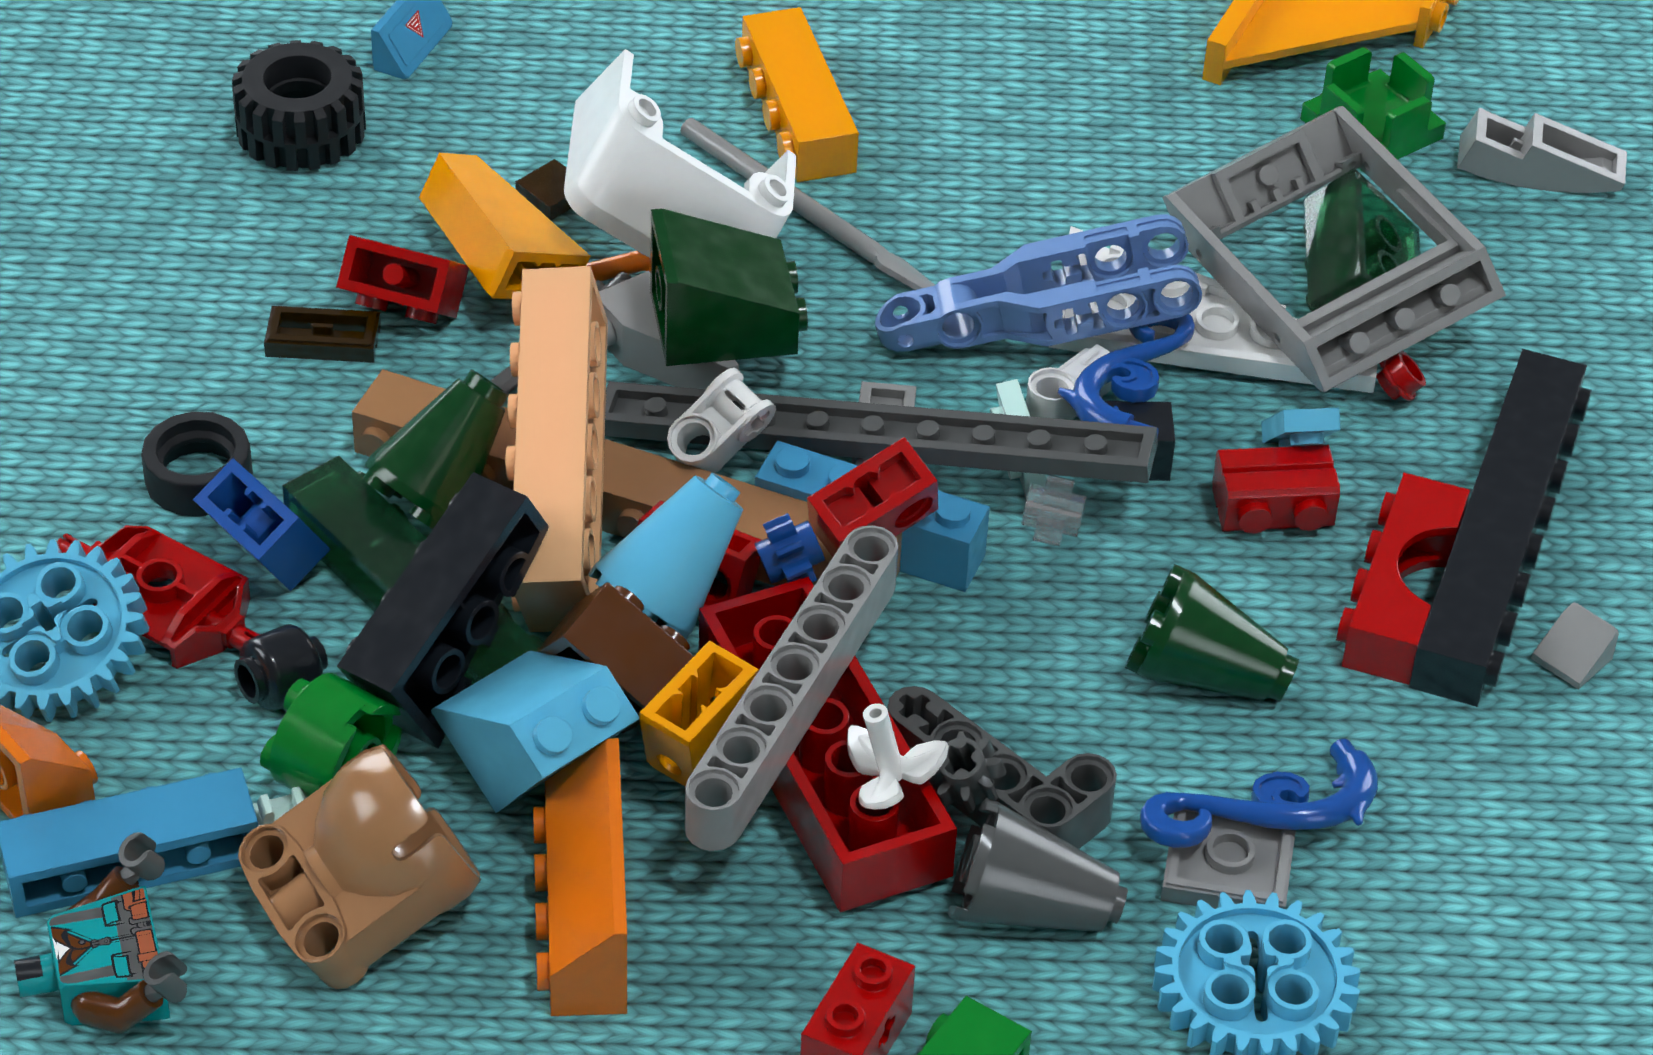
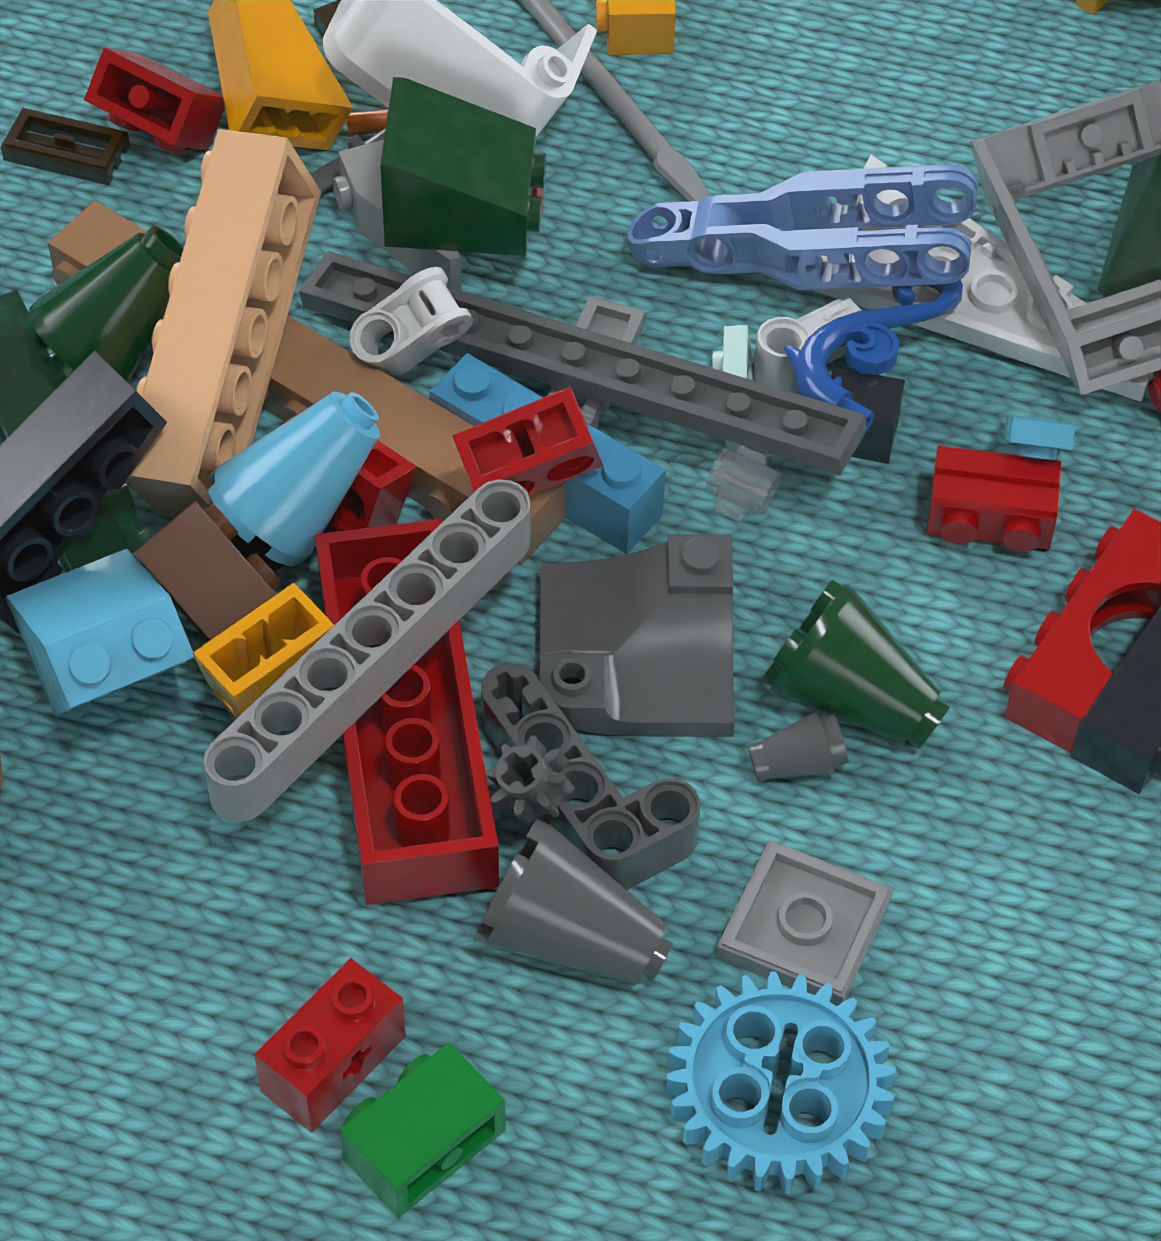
camera: 15 degrees right, 10 degrees up
orange slope [533,738,627,1016] -> none
blue gear [754,513,826,584] -> none
white plant [847,704,949,810] -> none
blue plant [1140,739,1378,848] -> none
none -> dark grey slope [540,534,735,737]
none -> dark grey cone [747,711,849,783]

